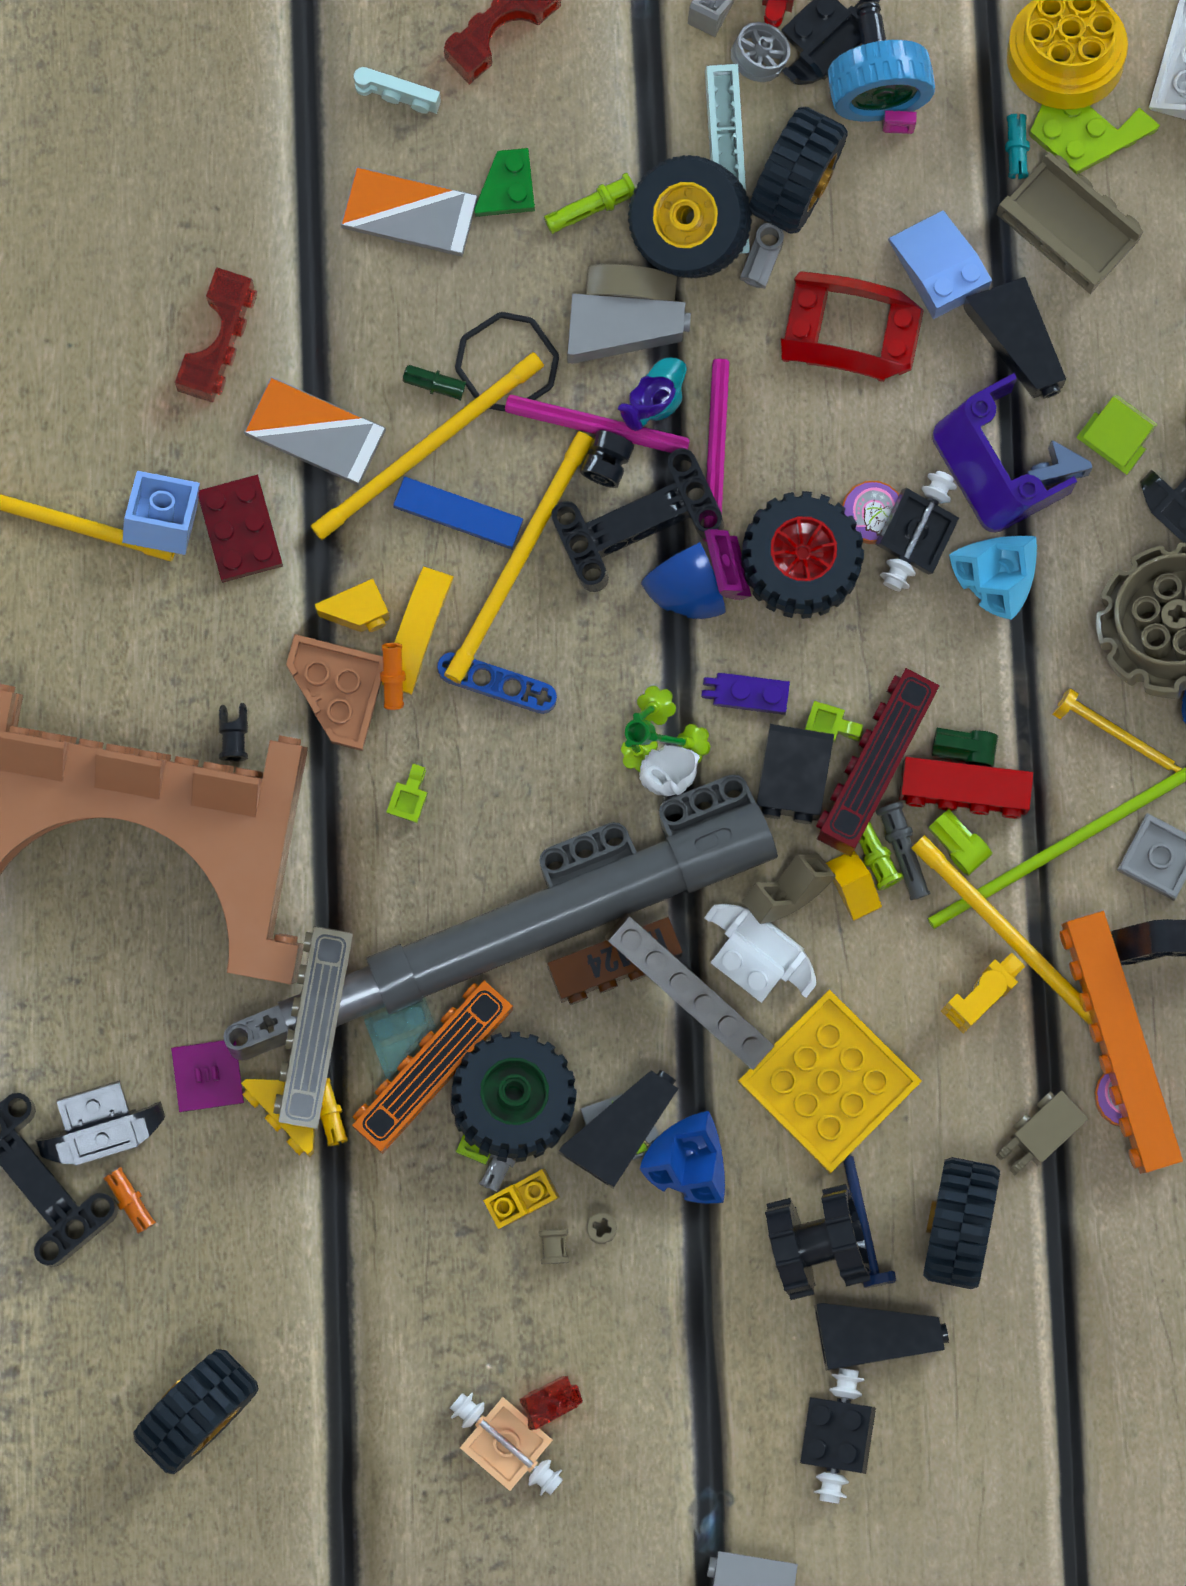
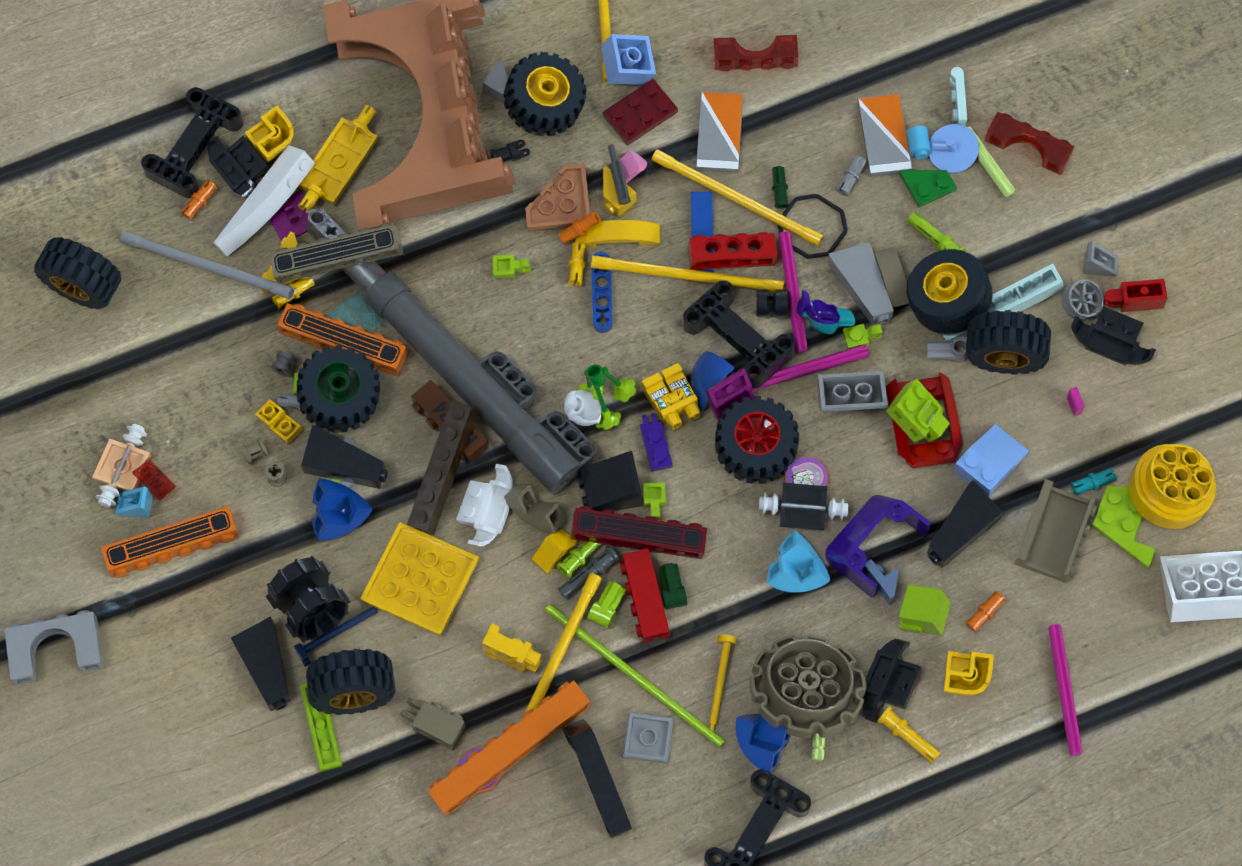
camera: 75 degrees right, 10 degrees down
black plate [800,1368,876,1504] -> none
dark azure wheel [828,1,935,122] -> none
none -> brick [101,506,239,578]
none -> medium azure slope [115,486,153,518]
none -> light grey piece [120,231,295,299]
none -> white slope [214,145,315,256]
none -> yellow brick [244,105,293,163]
none -> flat silver wheel [271,351,297,377]
none -> yellow plate [298,105,378,213]
none -> lime tile [300,683,342,772]
none -> light grey slope [482,60,508,104]
none -> black wheel [503,52,587,136]
none -> yellow pin [568,242,586,286]
none -> dark grey axle [608,144,631,205]
none -> bright pink tile [619,150,647,184]
none -> yellow hips [641,362,700,430]
none -> red brick [688,232,777,270]
none -> light grey slope [817,371,888,412]
none -> light grey axle [836,155,866,196]
none -> lime plate [843,324,883,349]
none -> lime piece [886,378,950,443]
none -> medium azure brick [906,126,931,160]
none -> light blue shield [929,124,979,173]
none -> orange pin [965,591,1006,633]
none -> yellowish green axle [968,126,1015,197]

